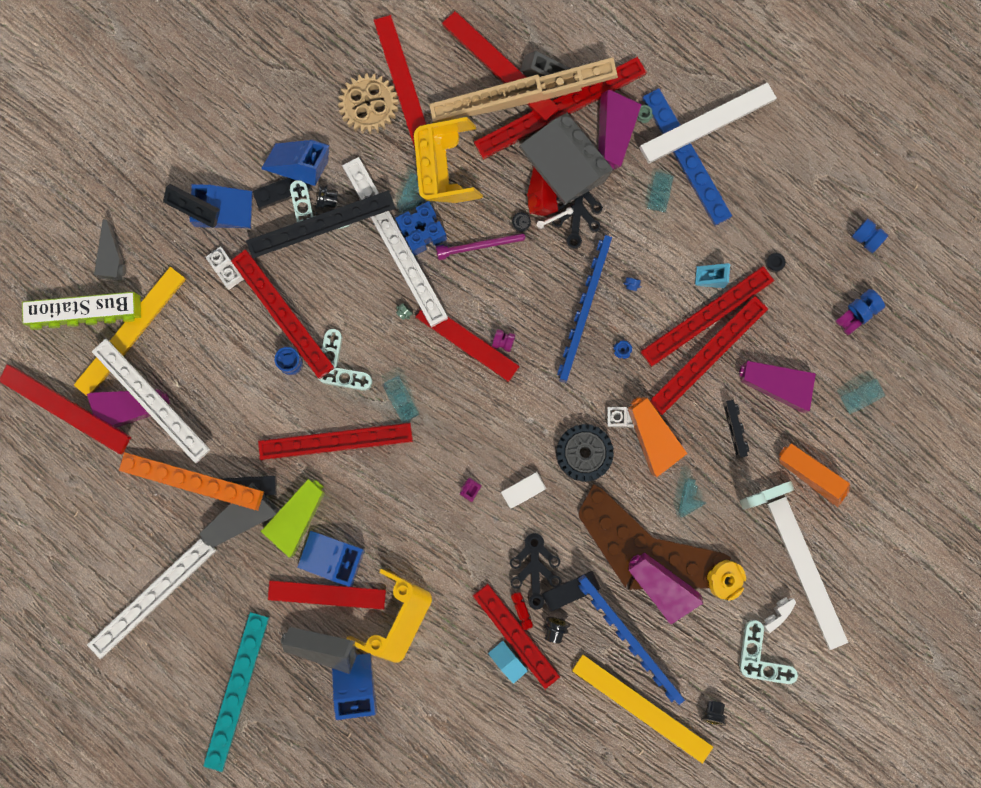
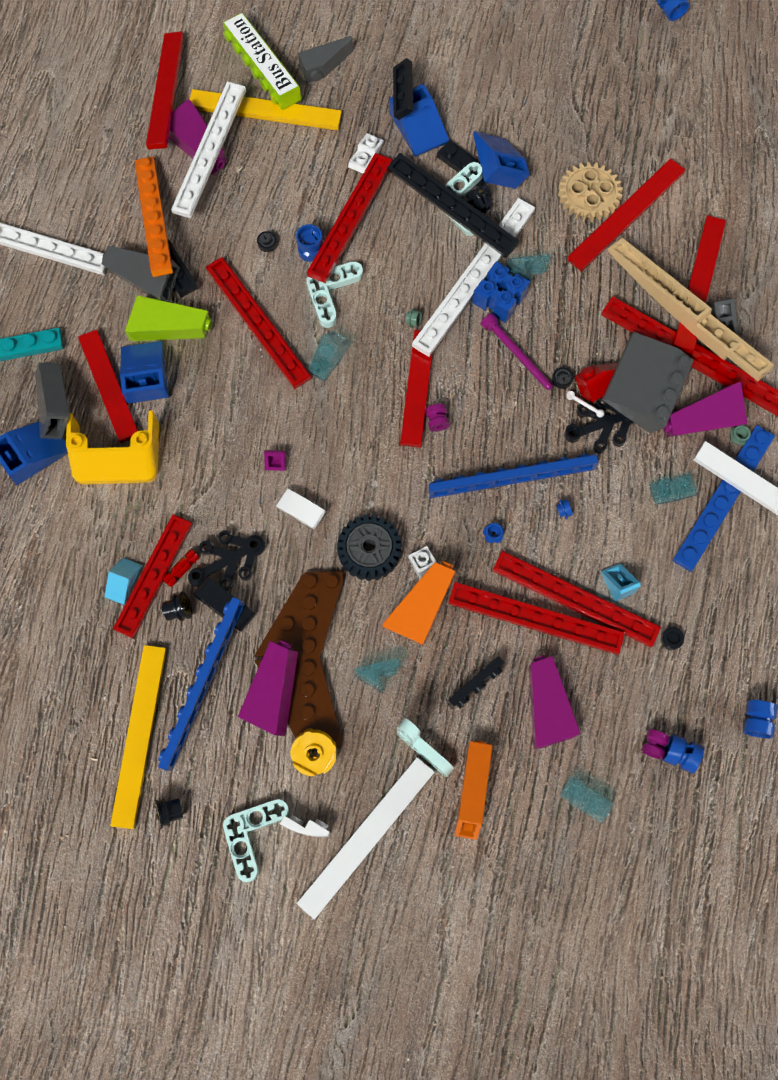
camera: 60 degrees right, 10 degrees down
yellow windscreen [414,117,483,203] -> none
none -> tile [257,231,277,252]

